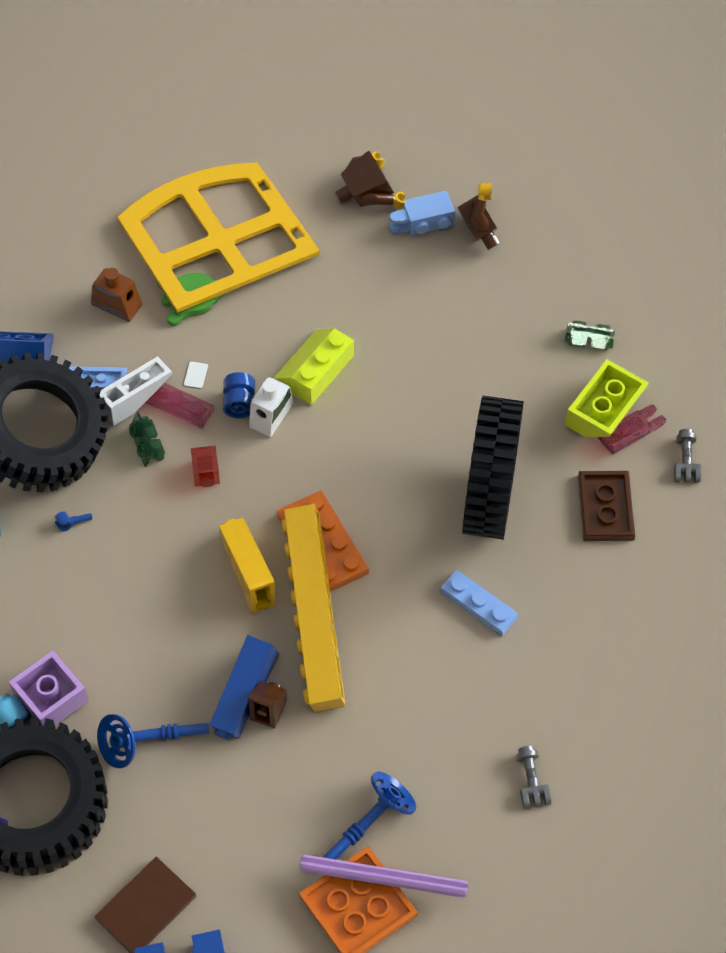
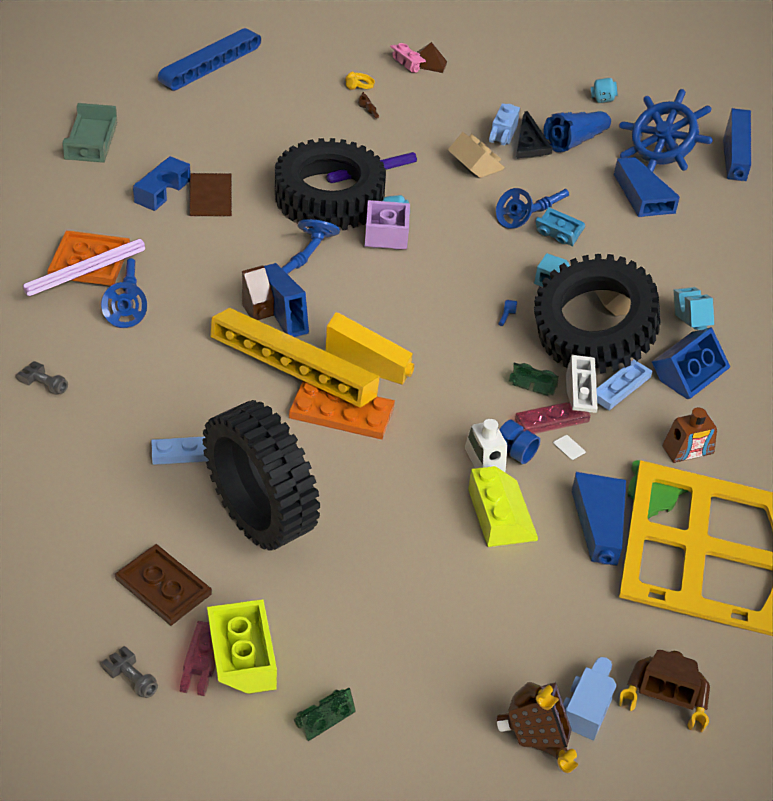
camera: 130 degrees right, 15 degrees down
clear red brick [190,445,220,487] -> none
none -> blue slope [572,472,626,566]

